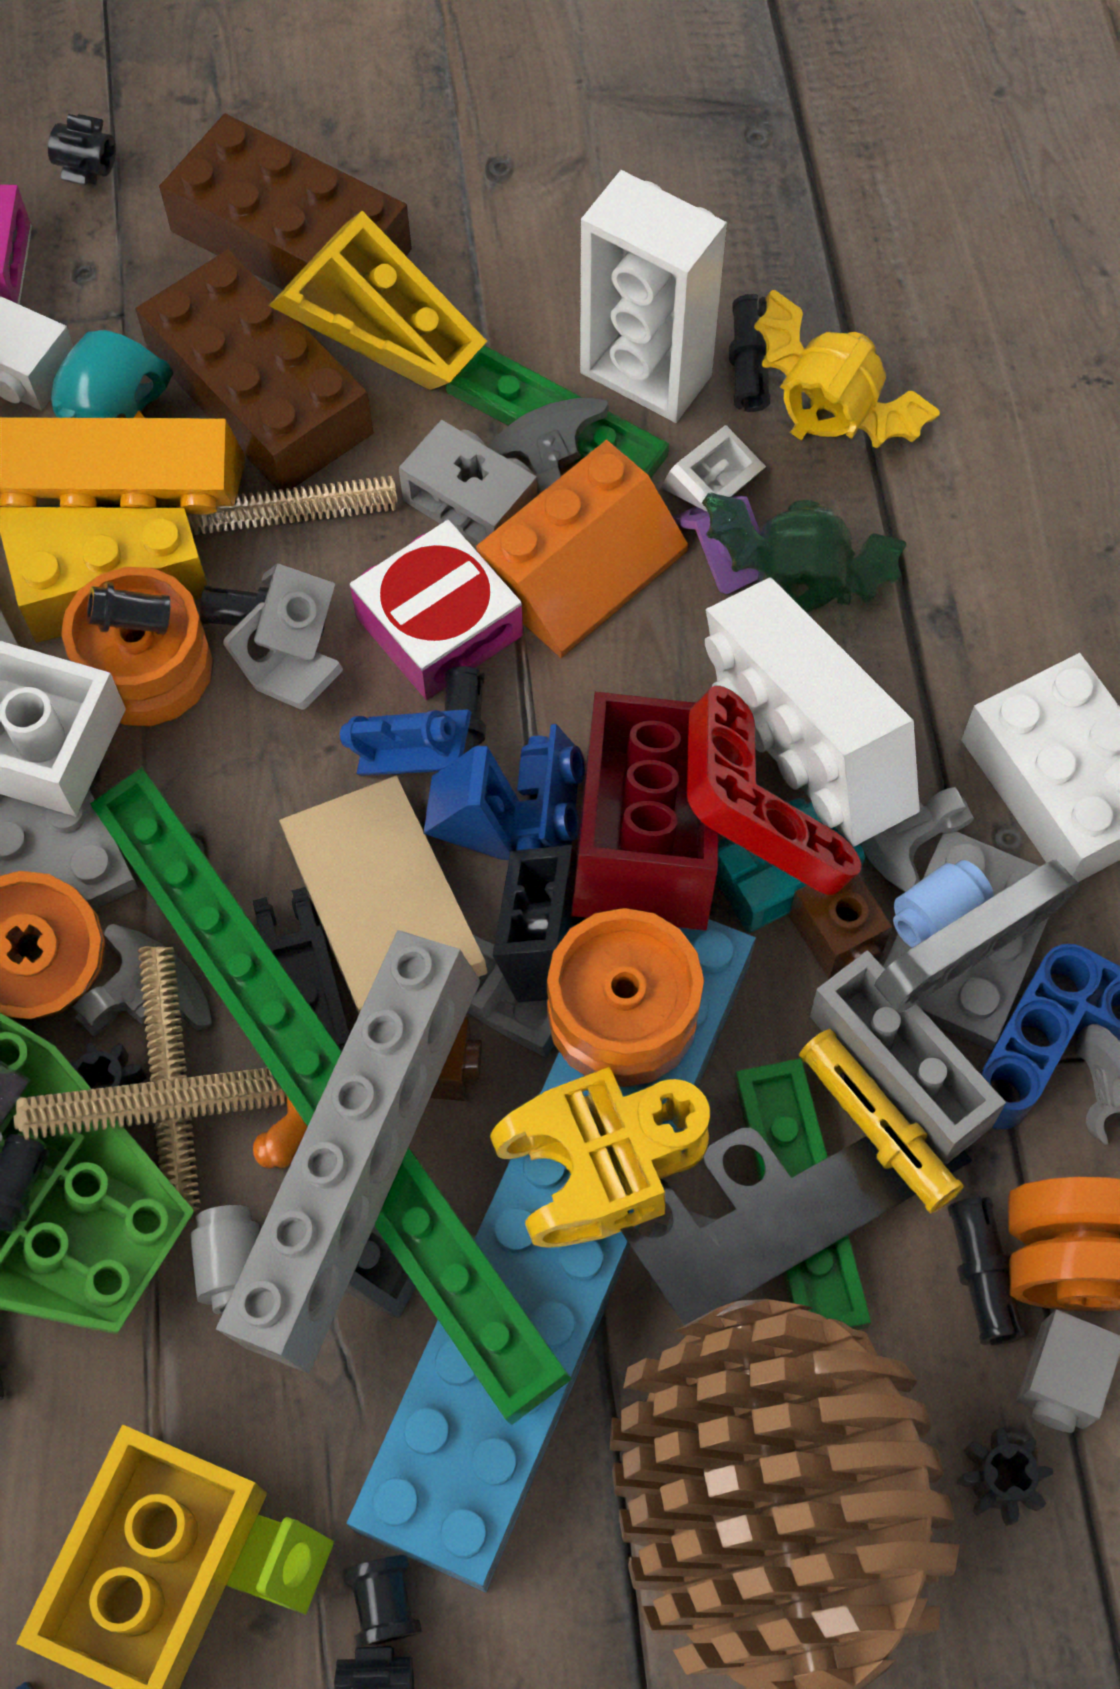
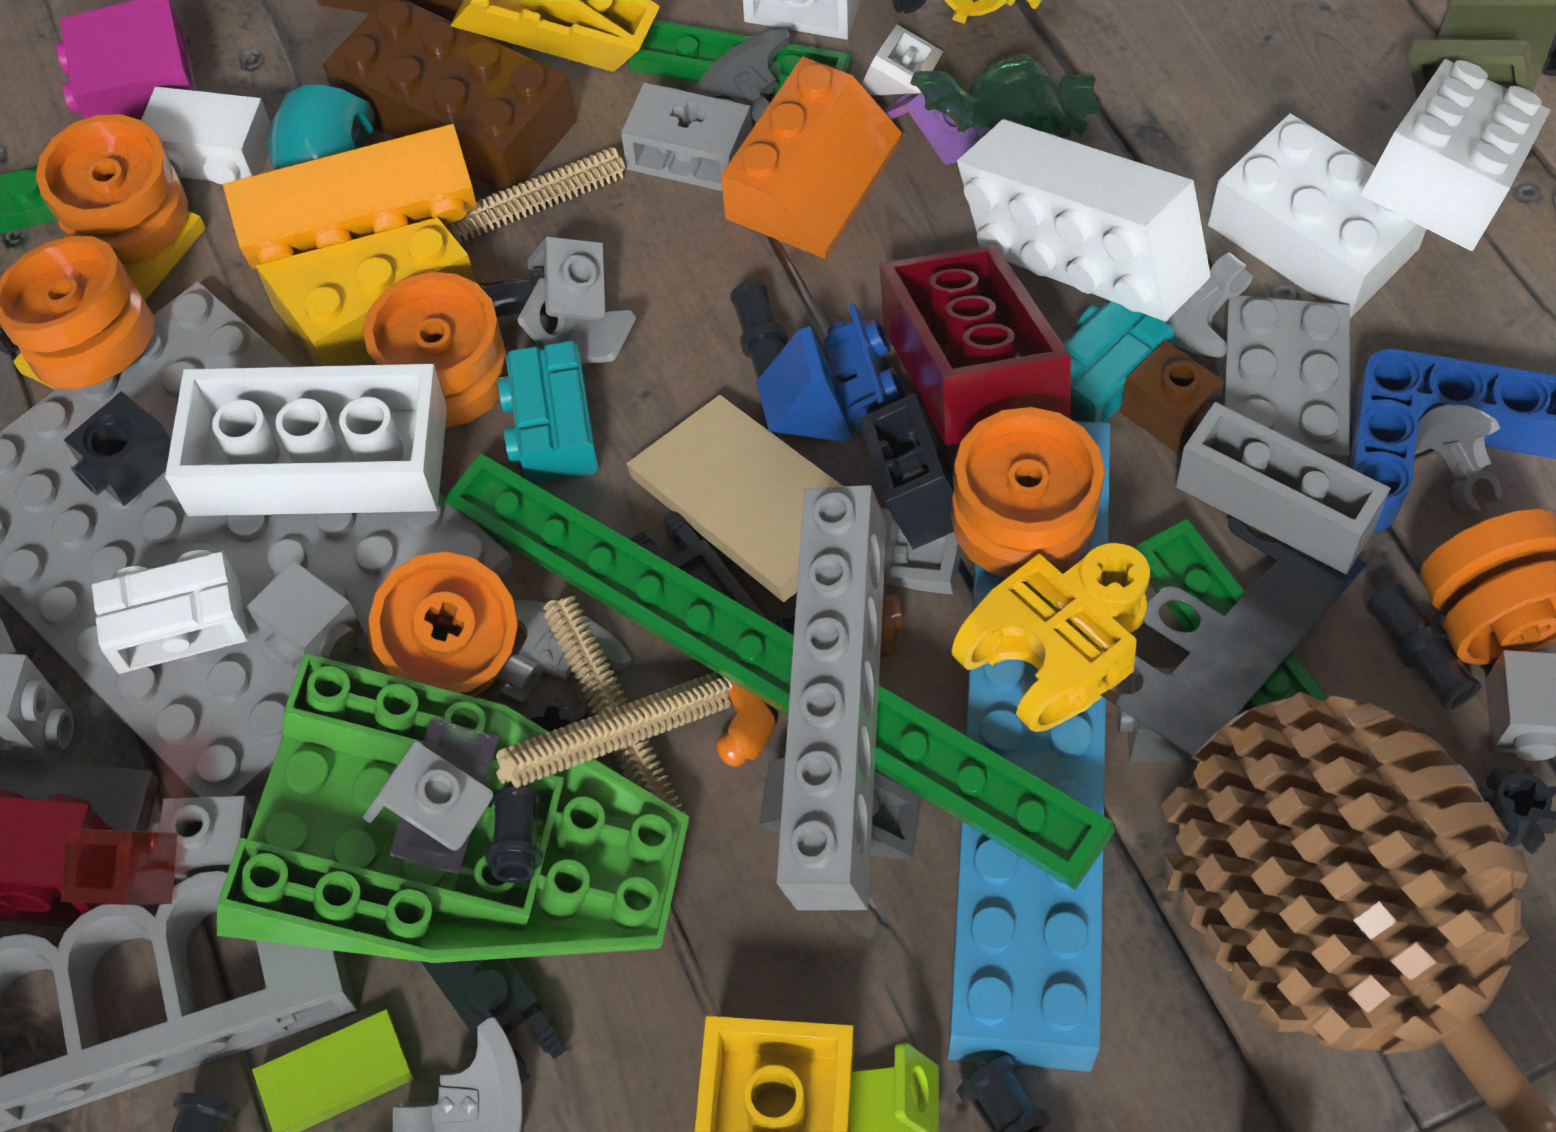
camera: 15 degrees left, 5 degrees down
black pin [87,581,171,635] -> none
light grey brick [190,1205,260,1315] -> none
blue hinge [340,709,472,776] -> none
piece [350,520,523,701] -> none
red beam [687,685,861,895] -> none
yellow pin [799,1029,964,1214] -> none
beam [874,860,1079,1013] -> none
light blue brick [893,860,994,948] -> none
none -> teal brick [497,341,599,484]

